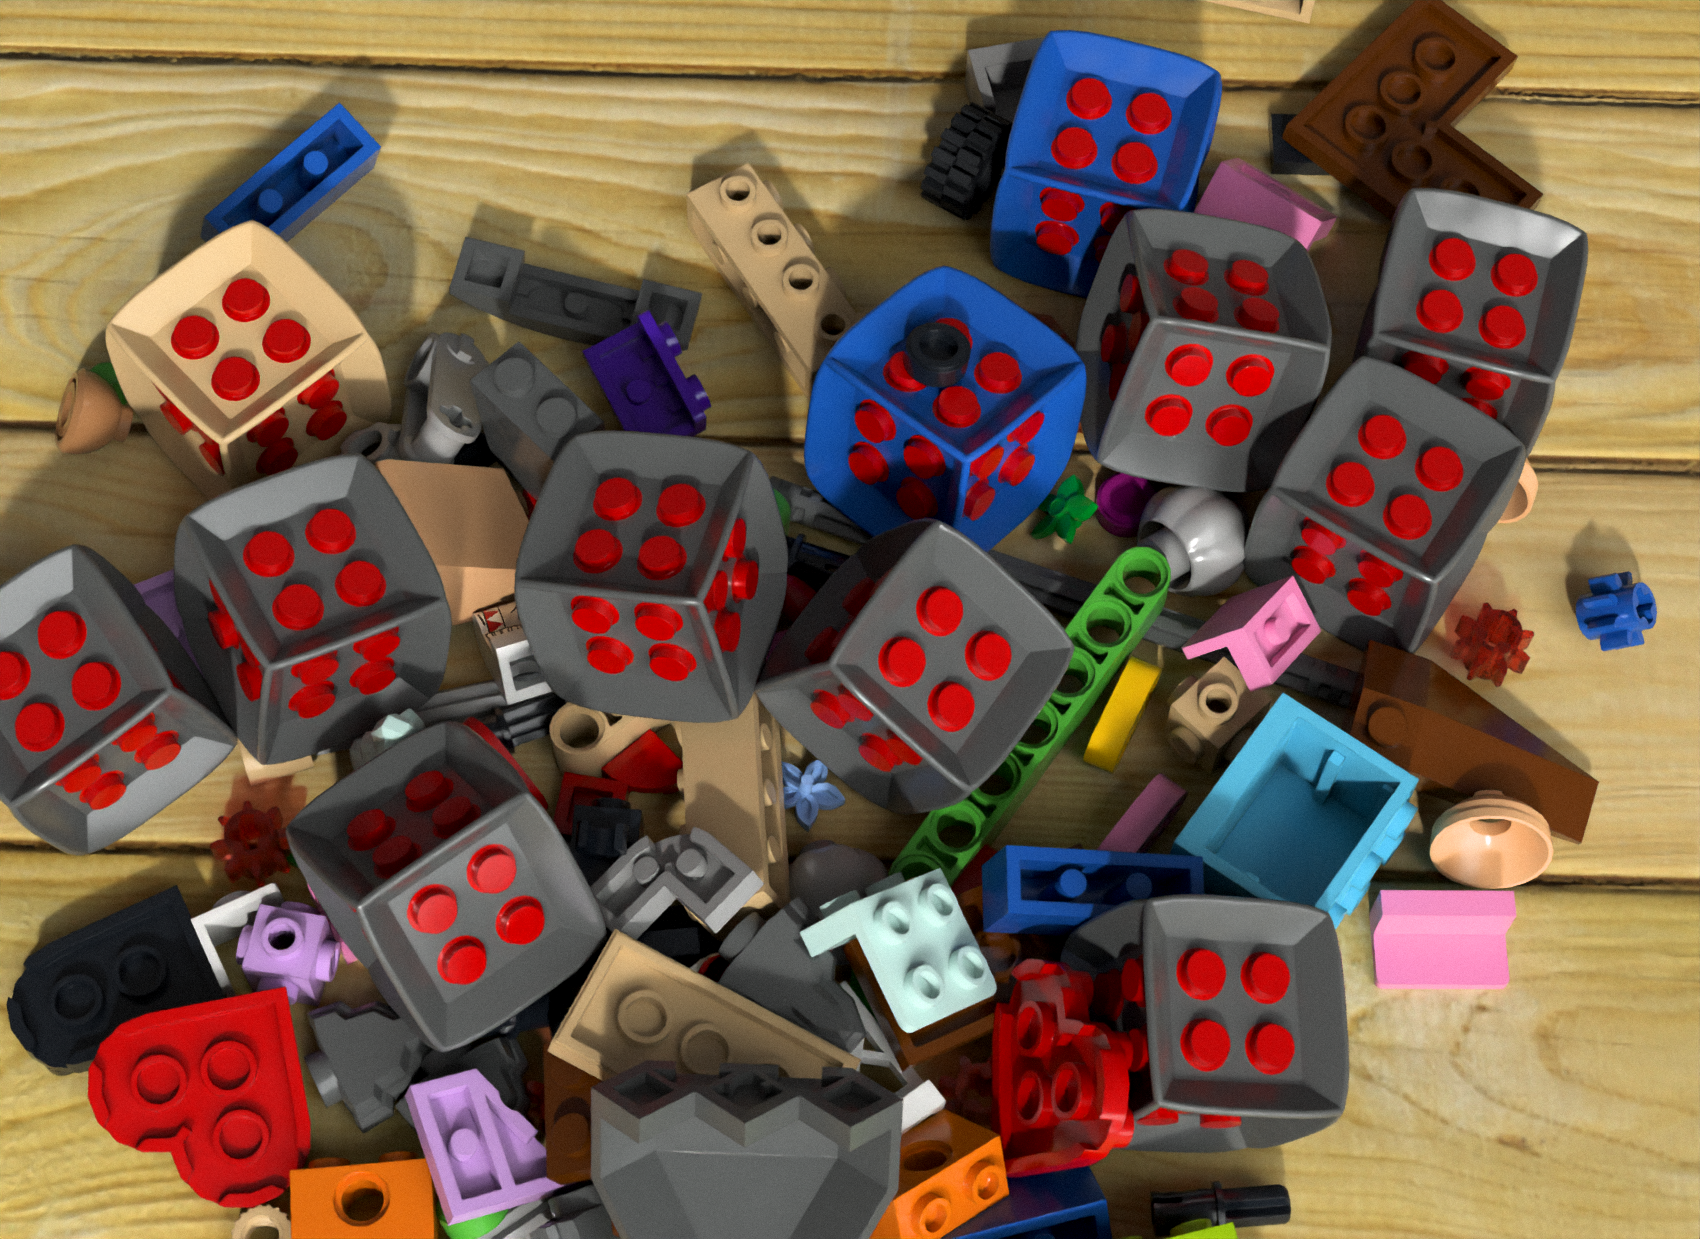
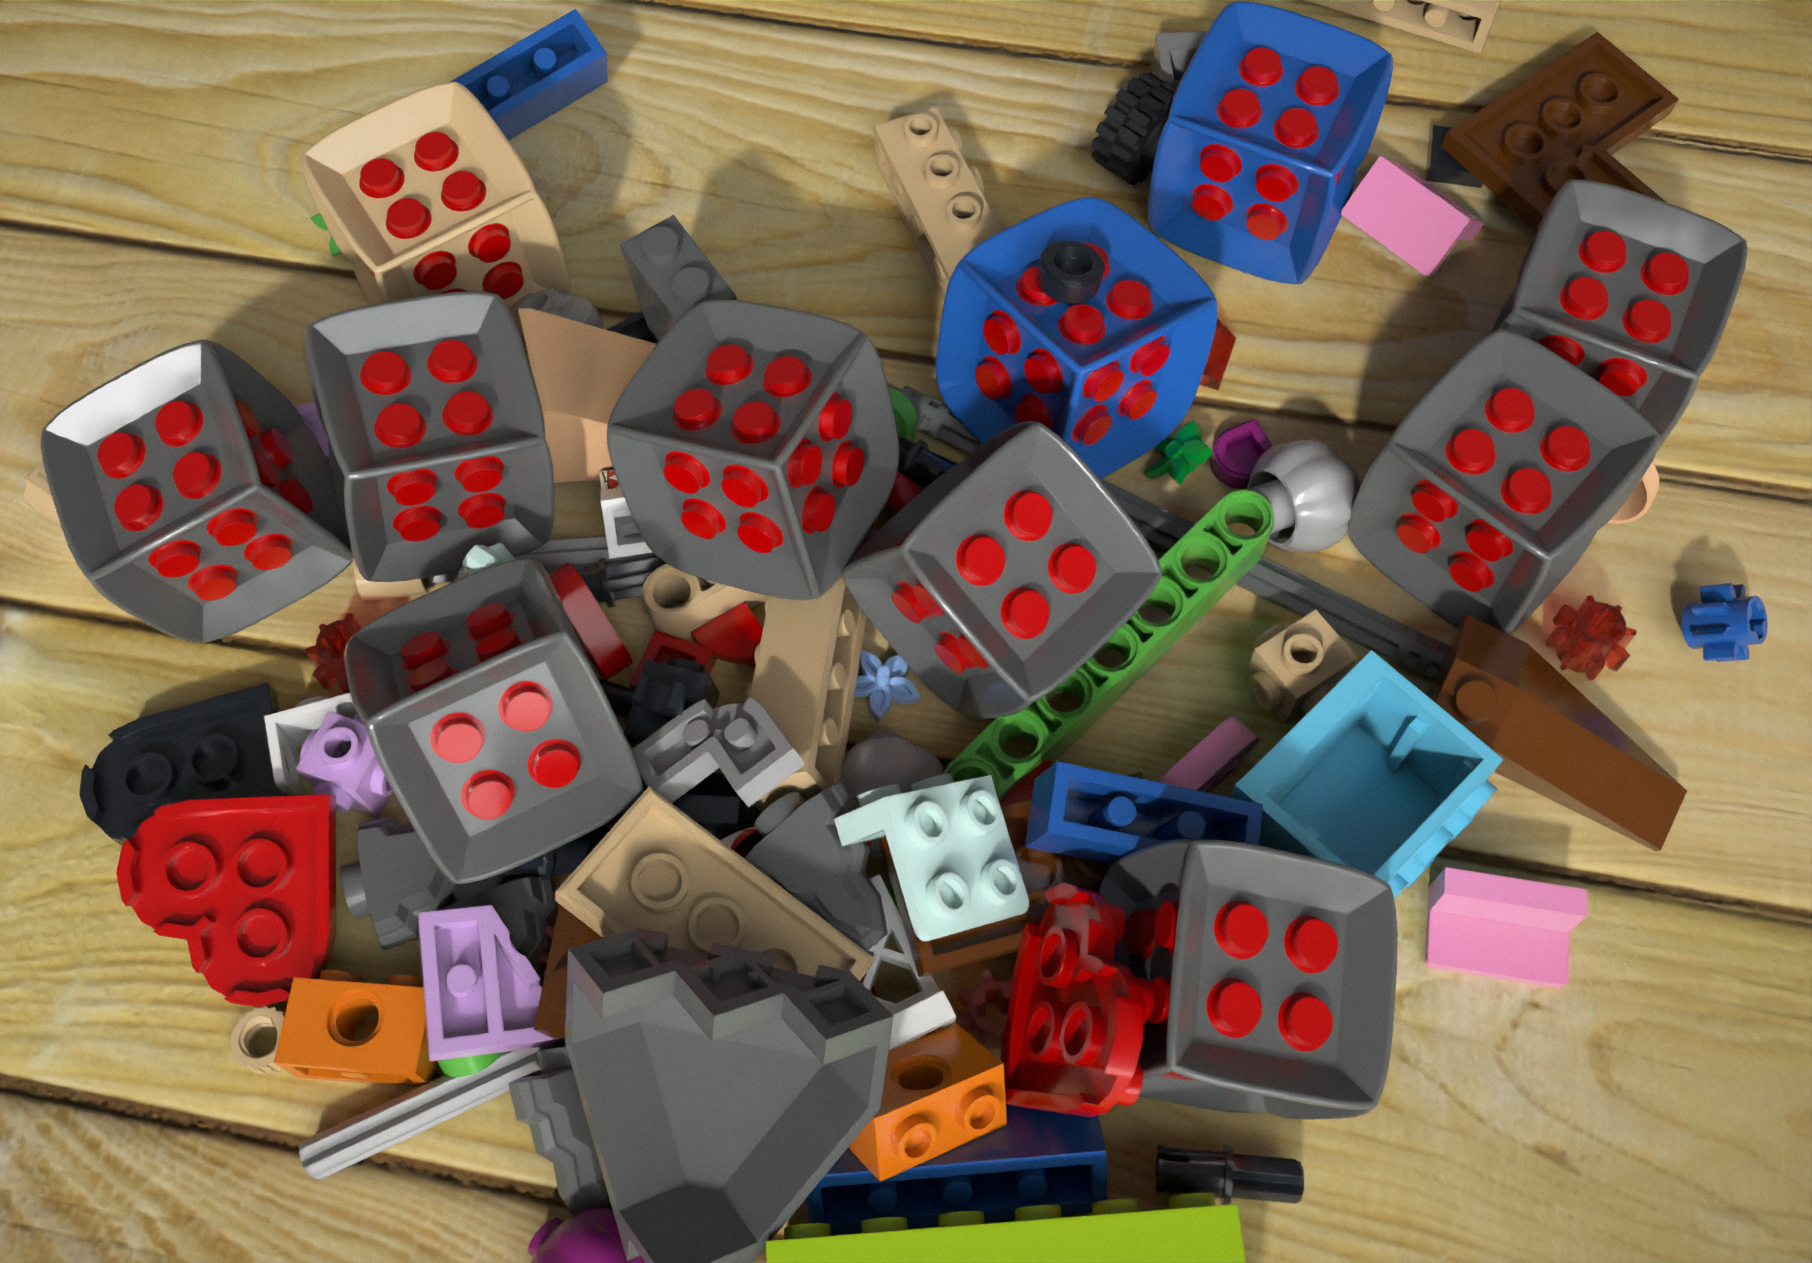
camera: 15 degrees right, 0 degrees up
medium nougat brick [55,368,133,455] -> none
light grey piece [399,332,489,464] -> none
dark grey slope [449,237,702,351] -> none
dark purple bracket [582,310,712,437] -> none
dark grey piece [1075,208,1332,492] -> none
yellow beam [1083,656,1162,774] -> none
bright pink panel [1181,575,1321,692] -> none
light nougat piece [1430,790,1553,889] -> none

